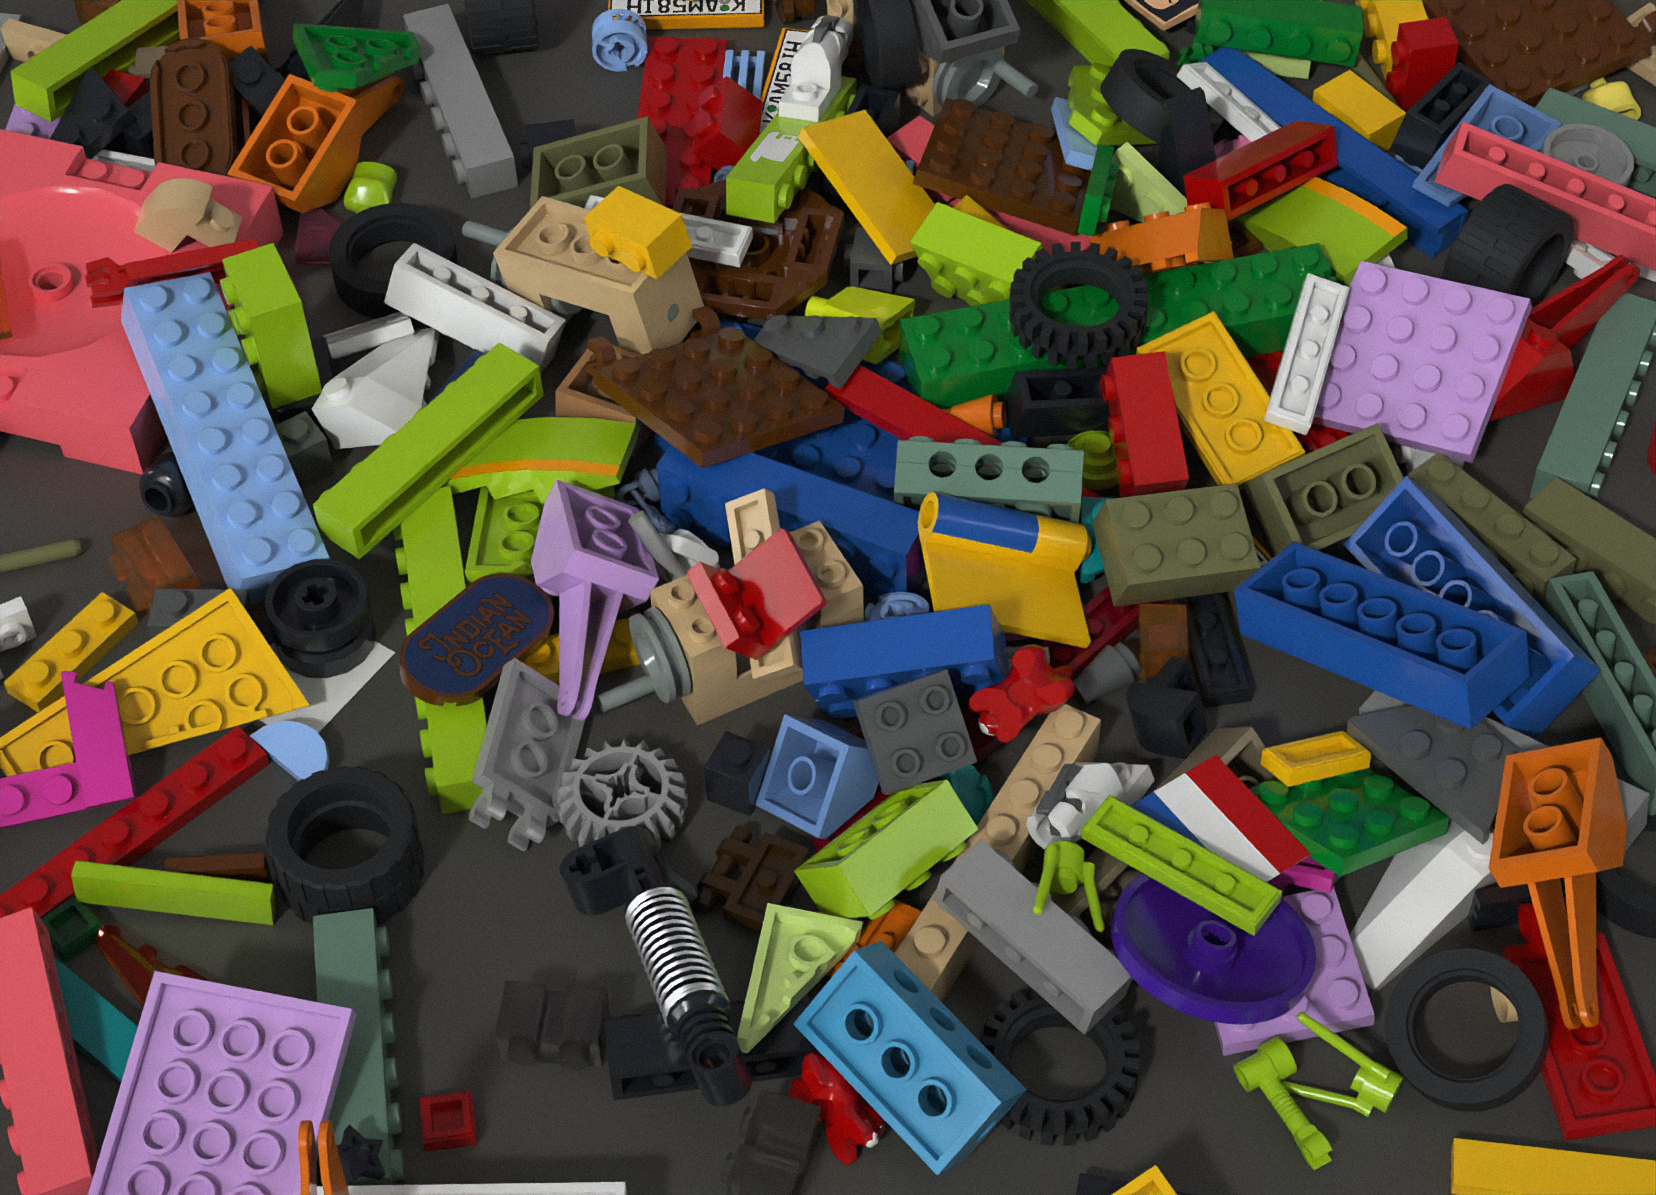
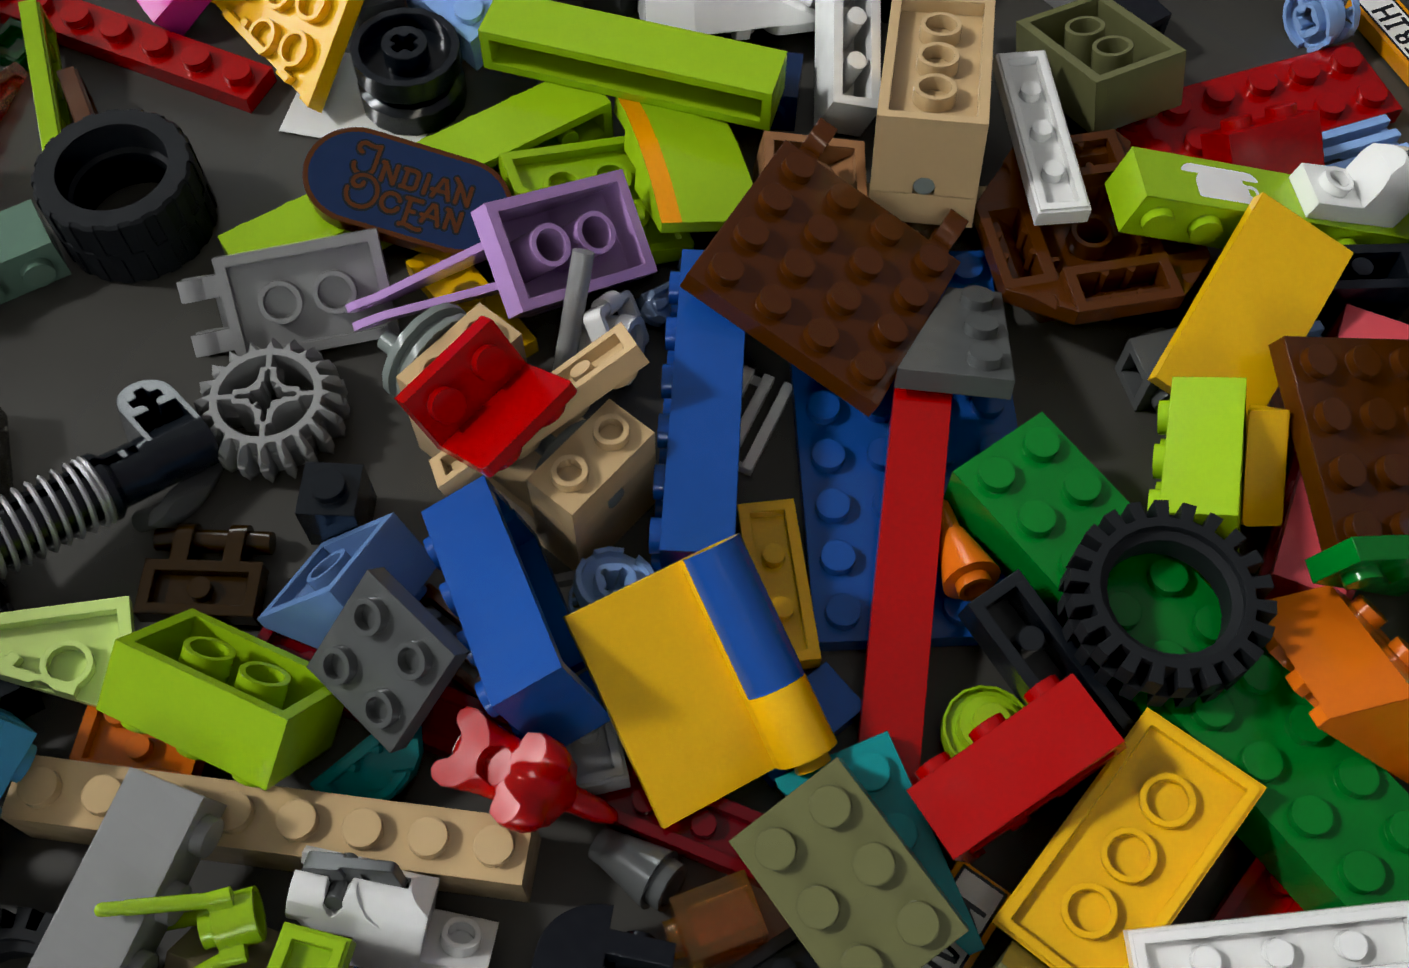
camera: 65 degrees right, 10 degrees up
light blue tile [250,721,330,781] -> none
yellow brick [583,186,692,280] -> none
neon yellow torso [805,287,915,364] -> none
sand green brick [894,436,1084,523] -> none

